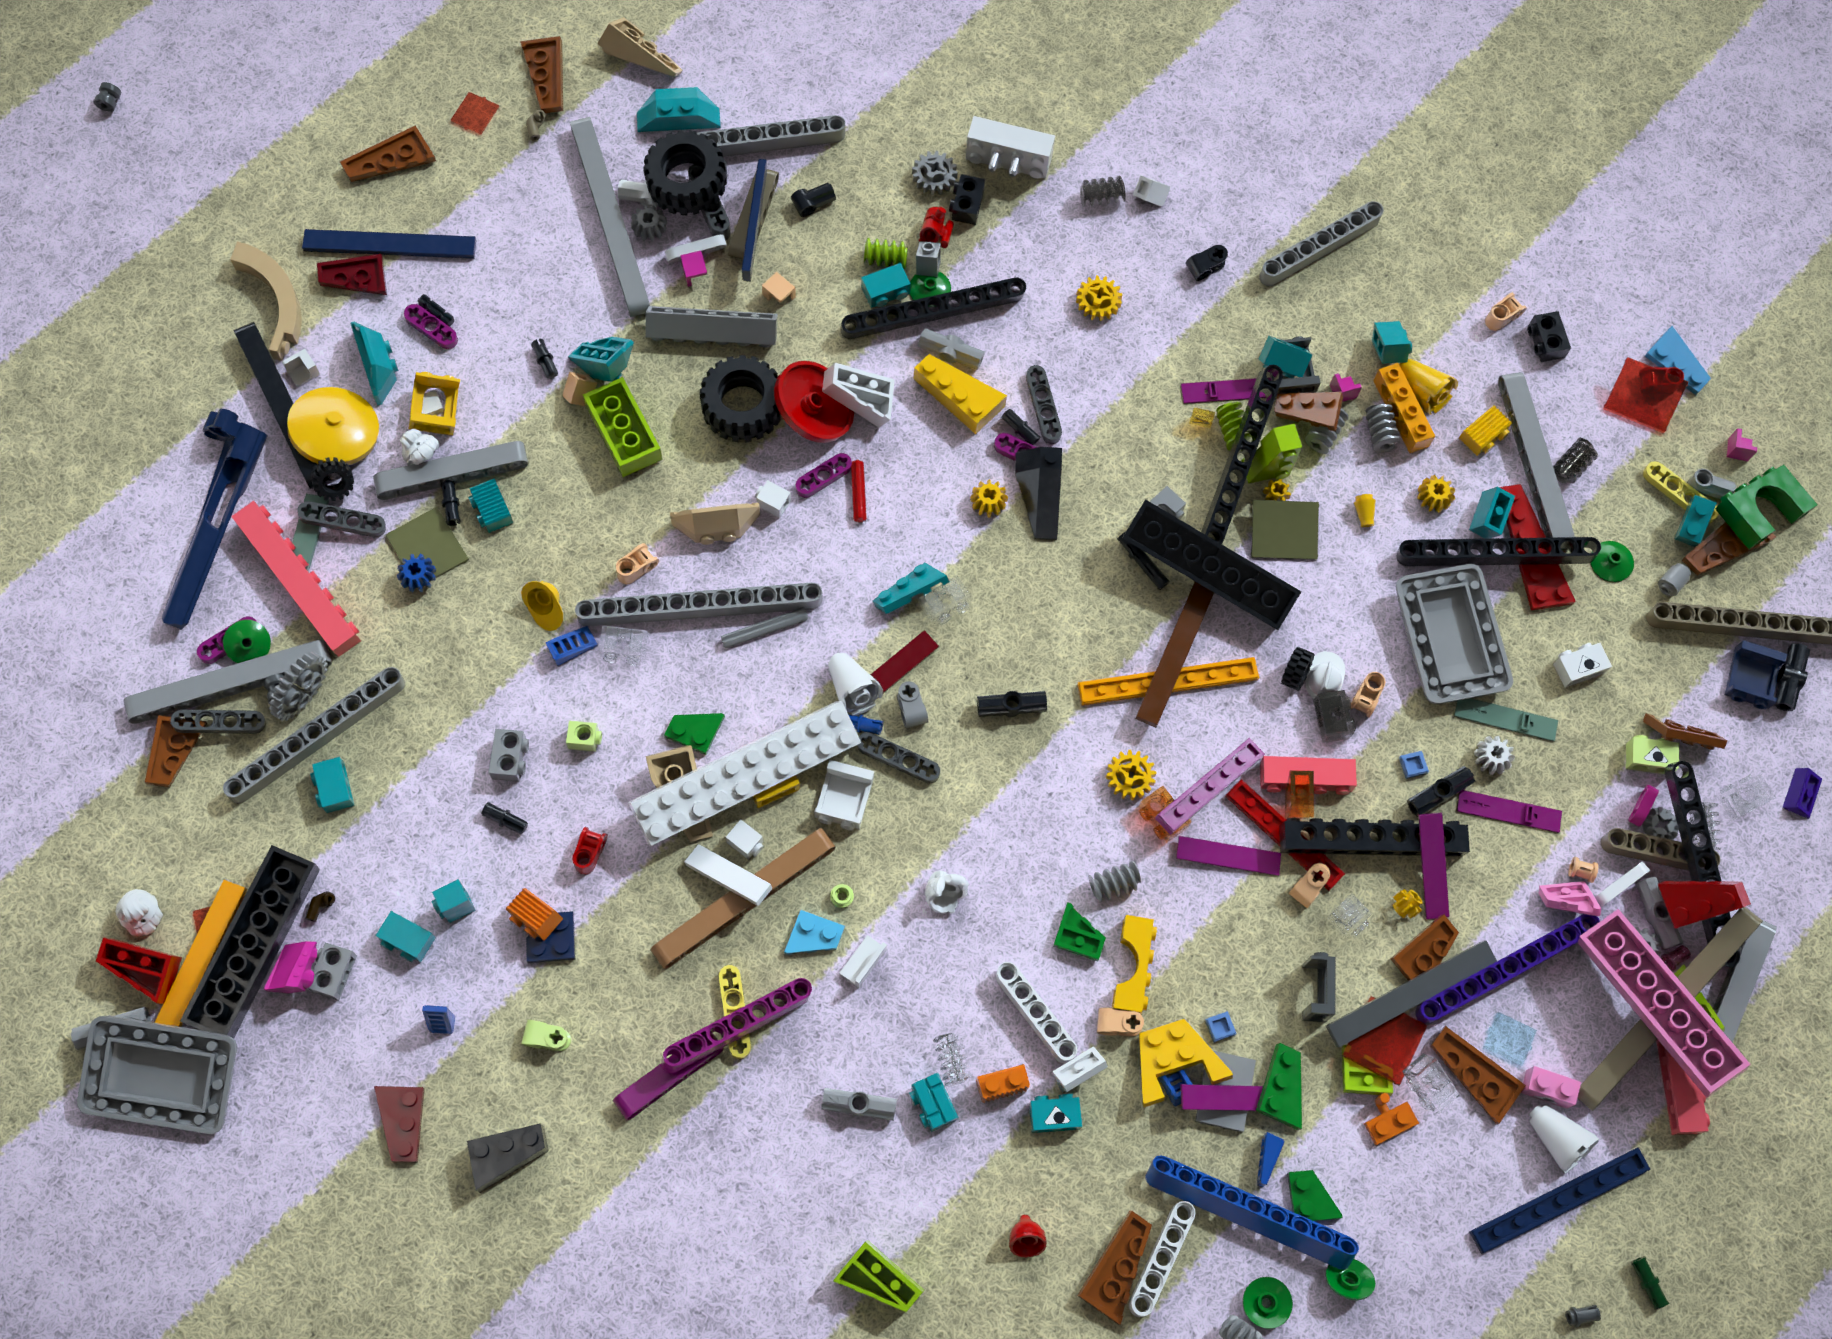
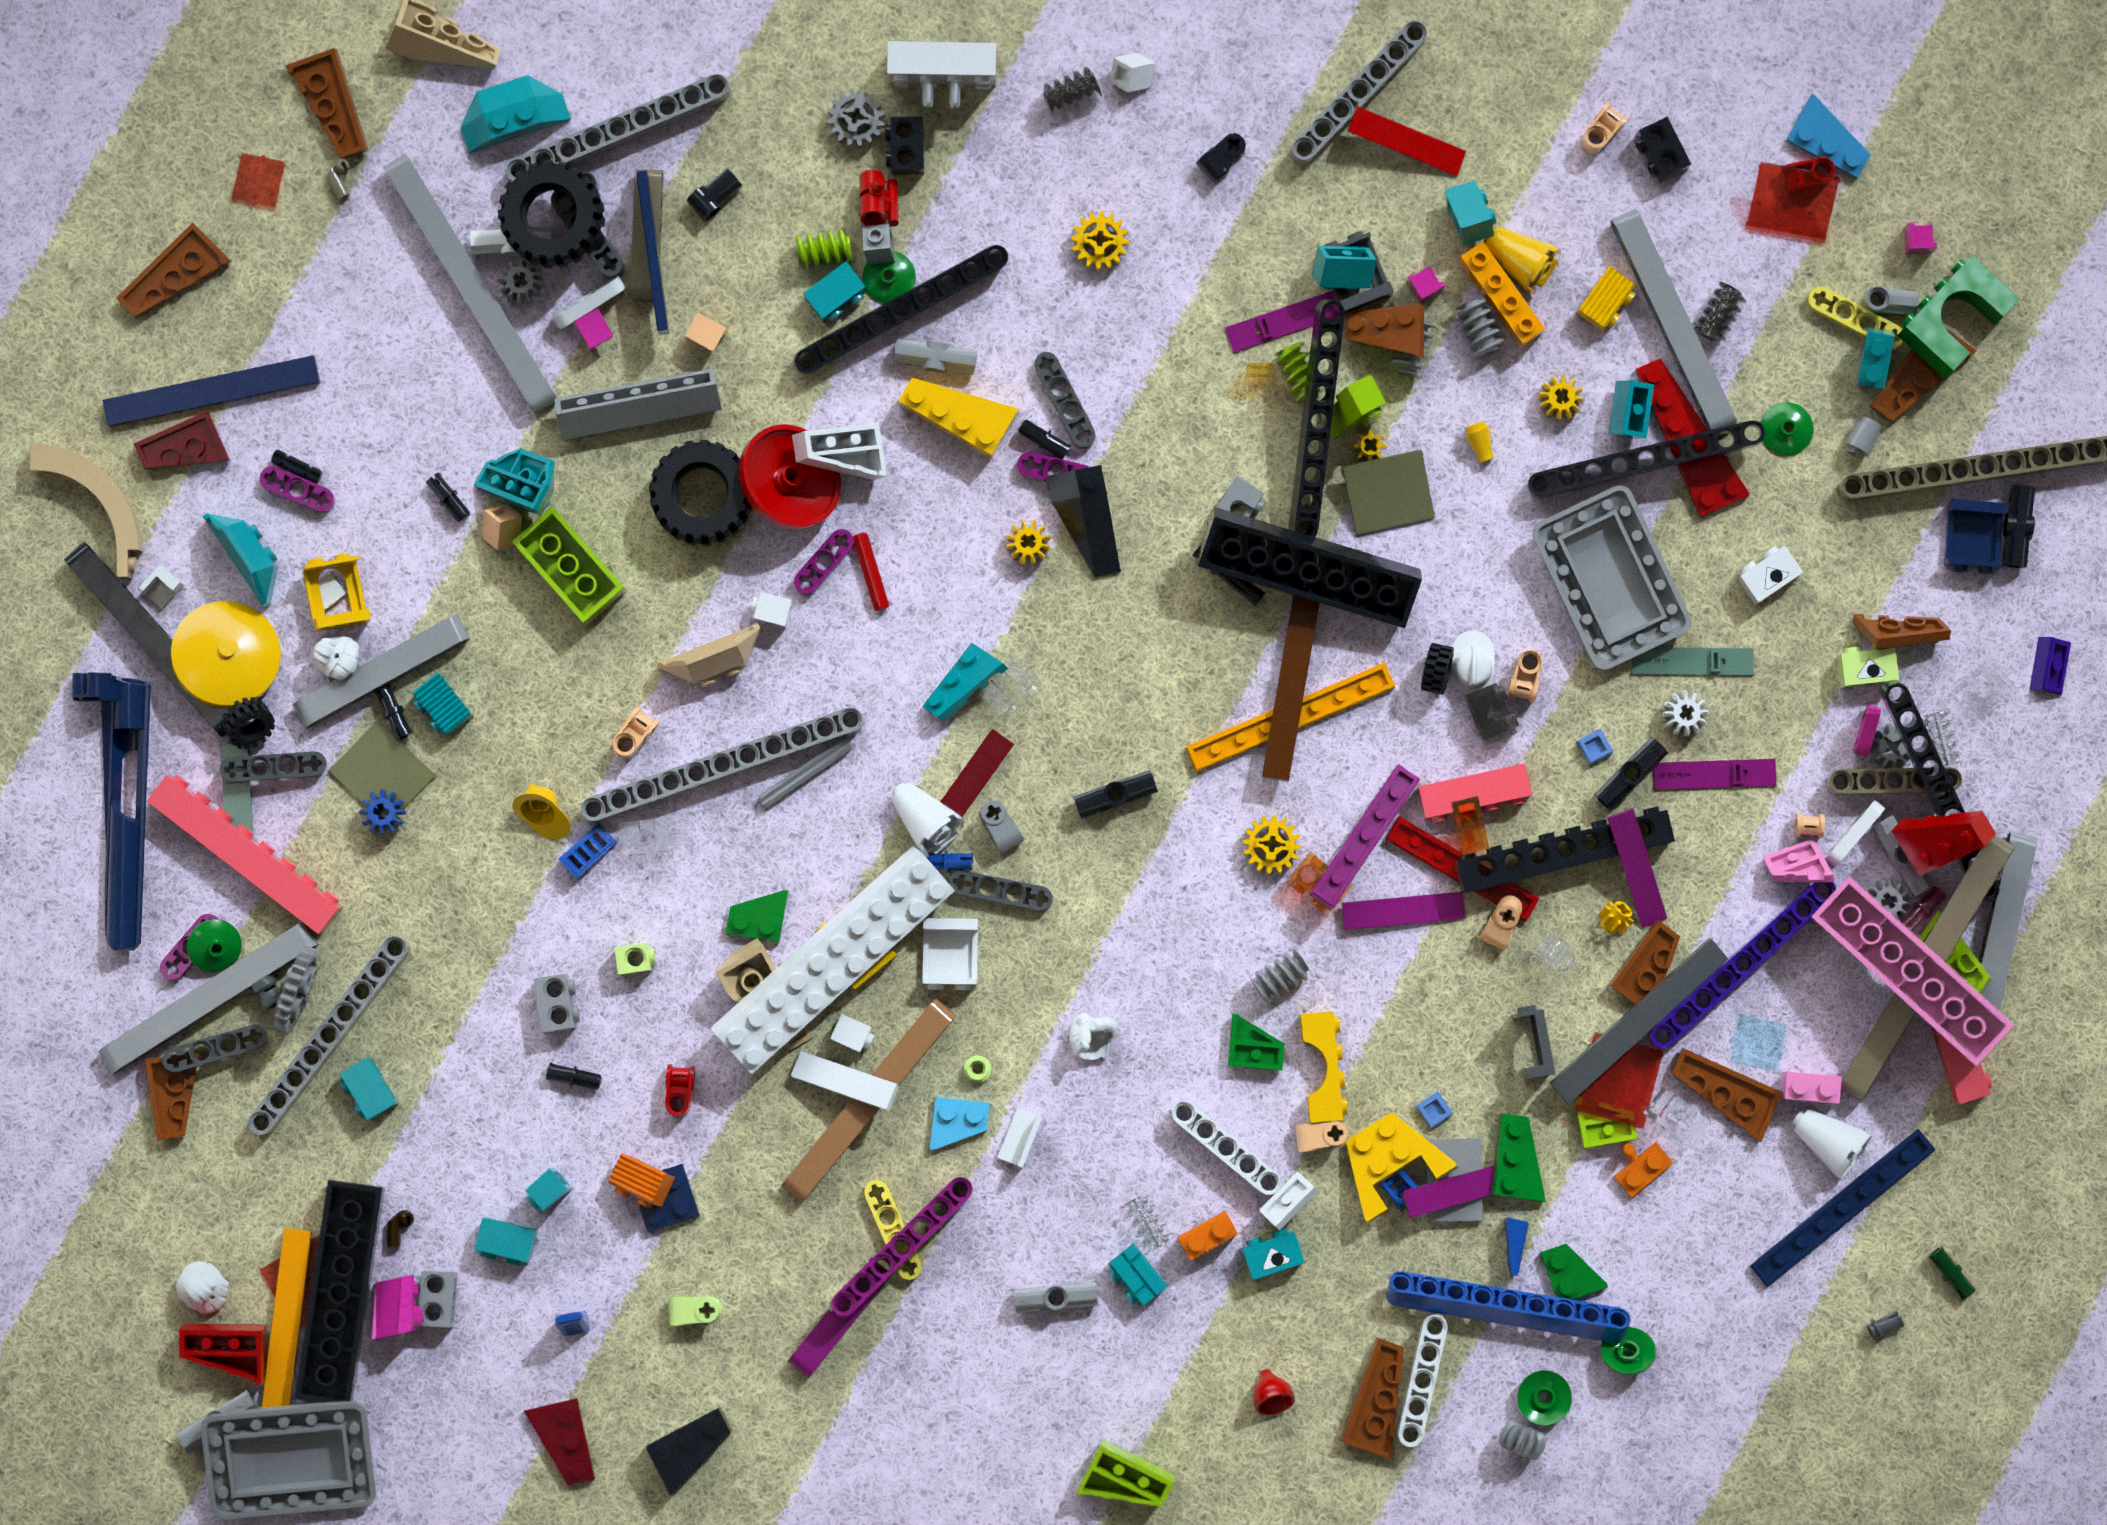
camera: 10 degrees left, 15 degrees up
none -> red piece [1347,106,1466,176]

